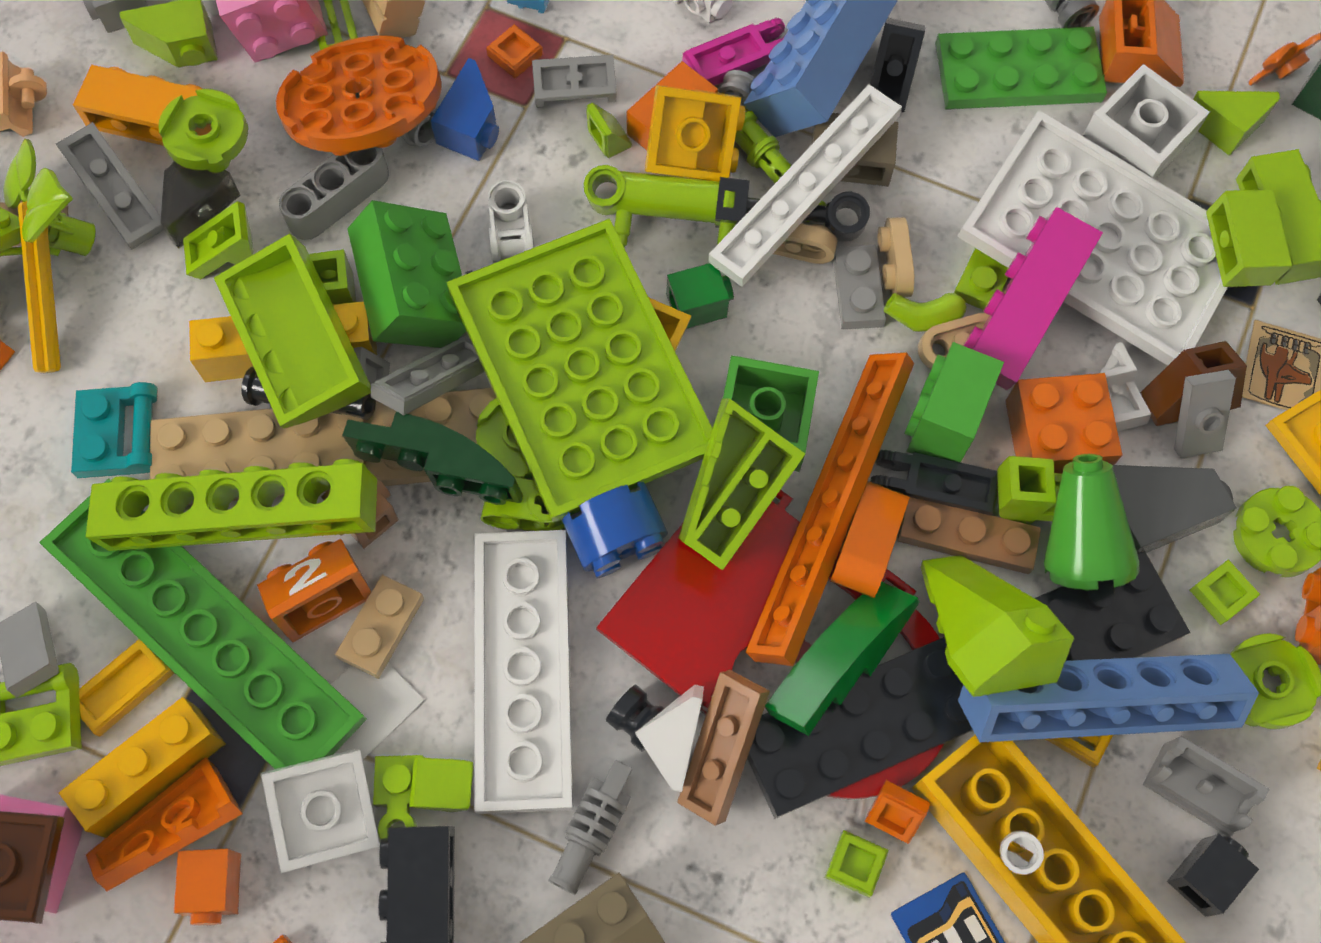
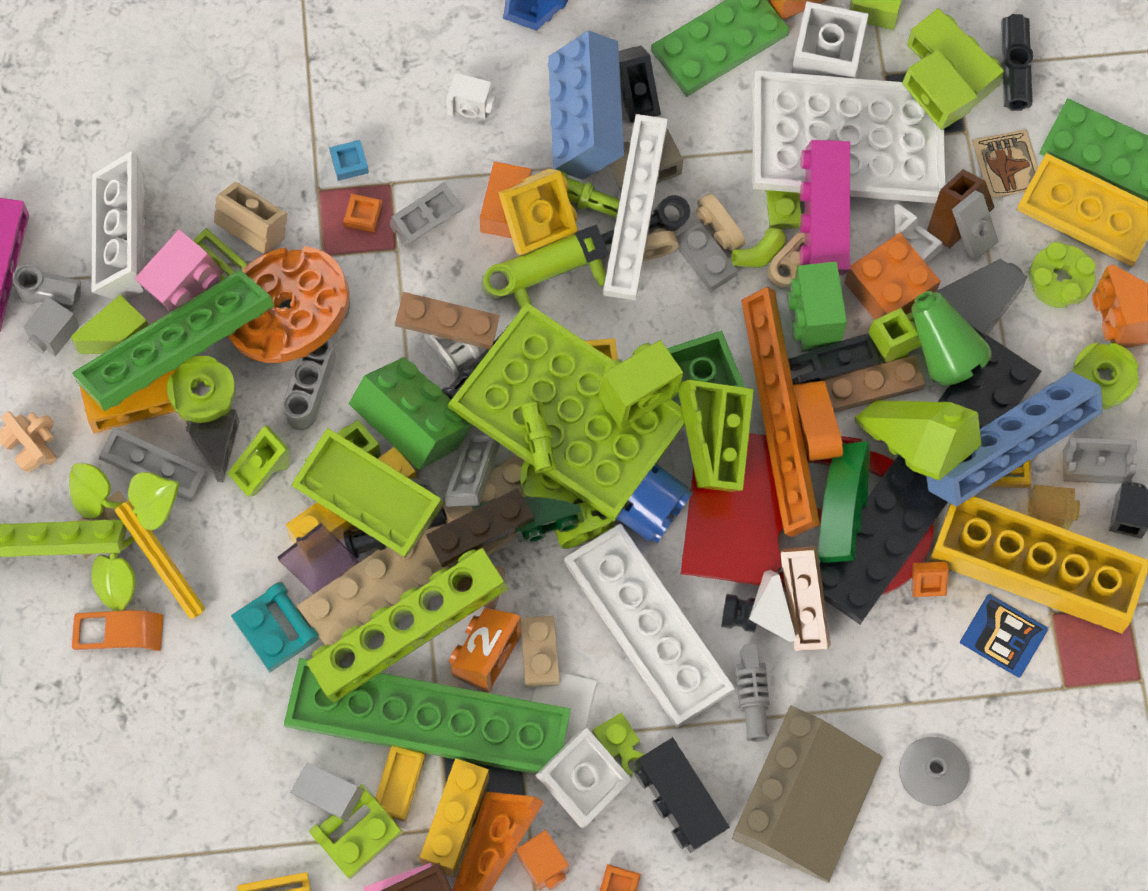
camera: 30 degrees left, 0 degrees up
lime slope [409,757,473,813] -> none
blue slope [430,58,499,161] -> none
lime slope [586,103,632,158] -> none
green brick [666,263,734,329] -> none
dark pink hinge [682,17,786,86] -> none
light grey bush [719,70,755,109] -> none
lime tile [824,830,889,898] -> none
white hinge [1000,831,1044,874] -> none
lime plate [1189,559,1260,626] -> none
none -> bright green plate [72,269,275,411]
none -> piece [277,523,359,594]
none -> medium nougat plate [395,292,500,349]
none -> dark brown plate [426,488,535,568]
none -> lime pin [521,402,557,473]
none -> lime brick [598,339,683,429]
none -> clear yellow brick [1028,485,1080,530]

